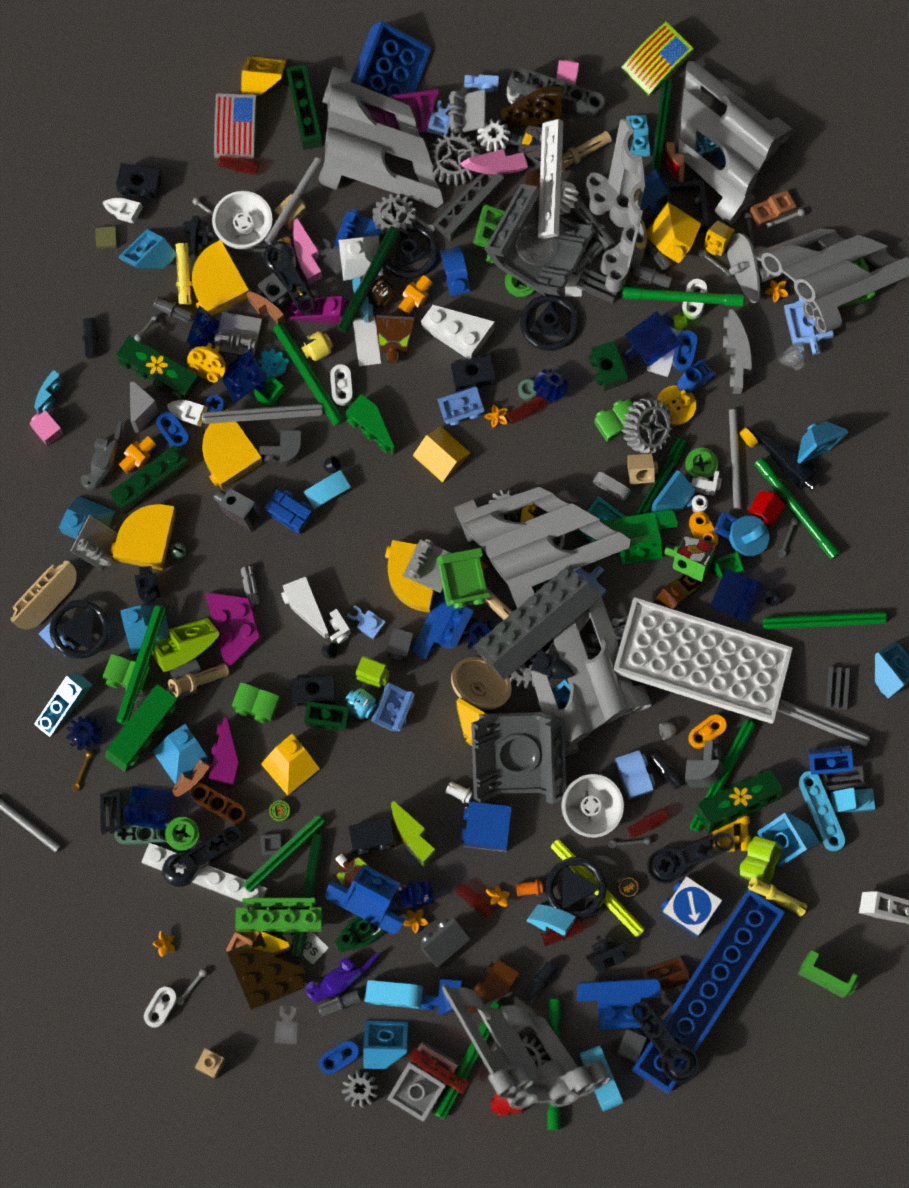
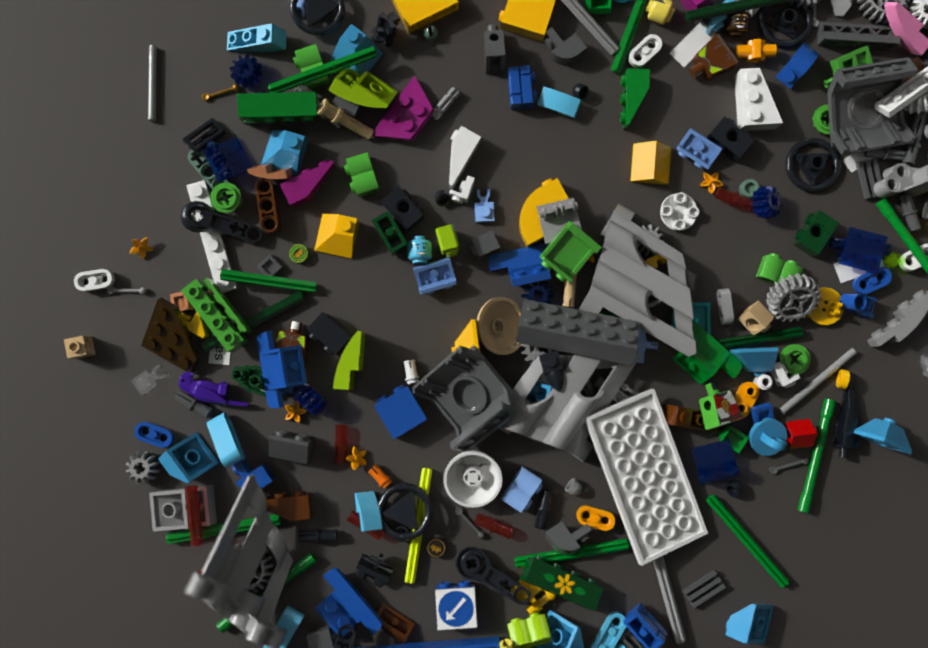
camera: 50 degrees right, 10 degrees up
none -> white dish [660,192,699,231]

